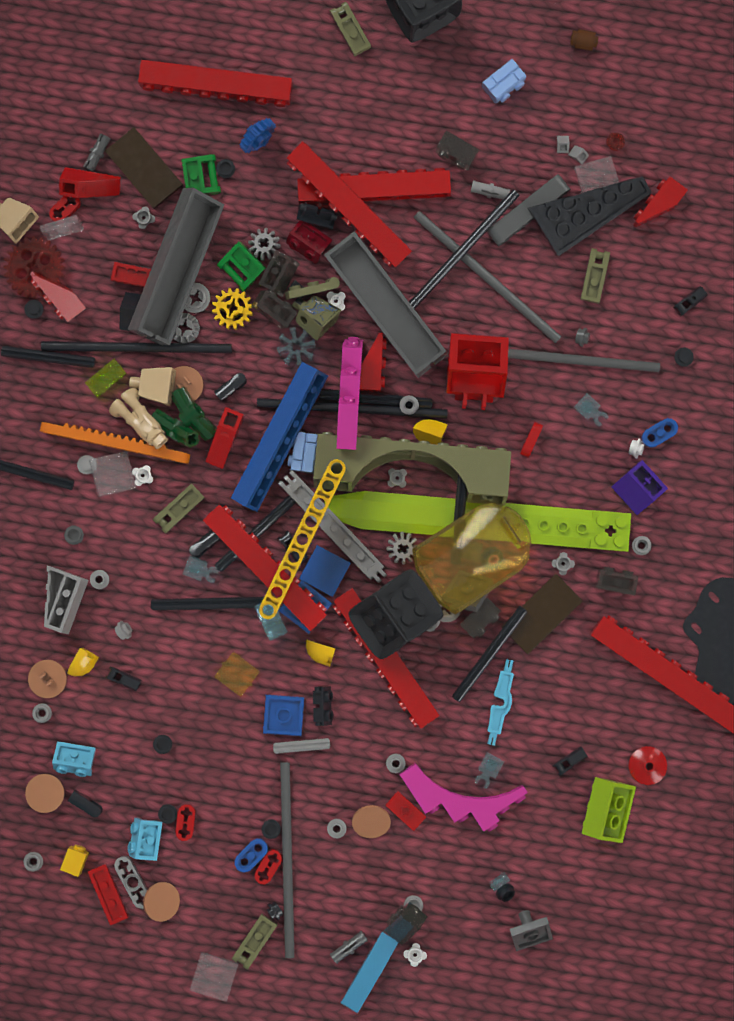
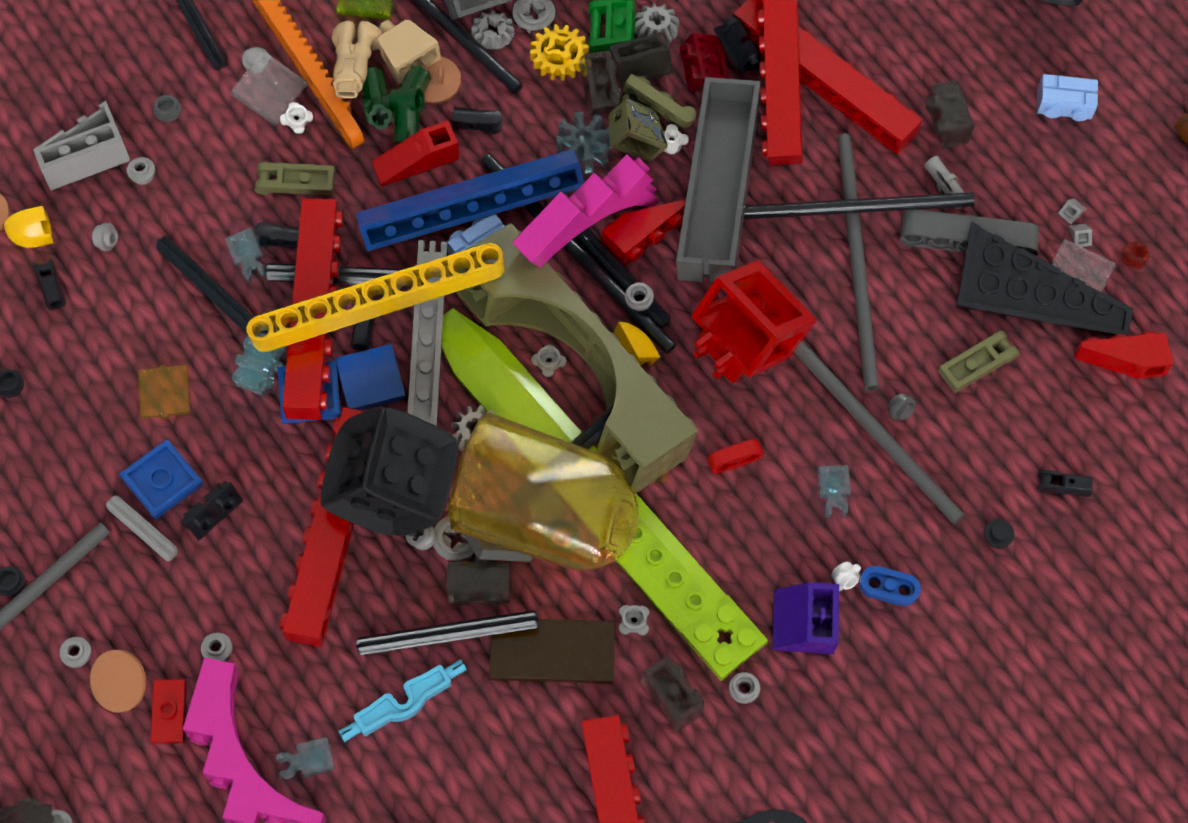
camera: 40 degrees right, 20 degrees down
yellow brick [306,639,336,667] -> none

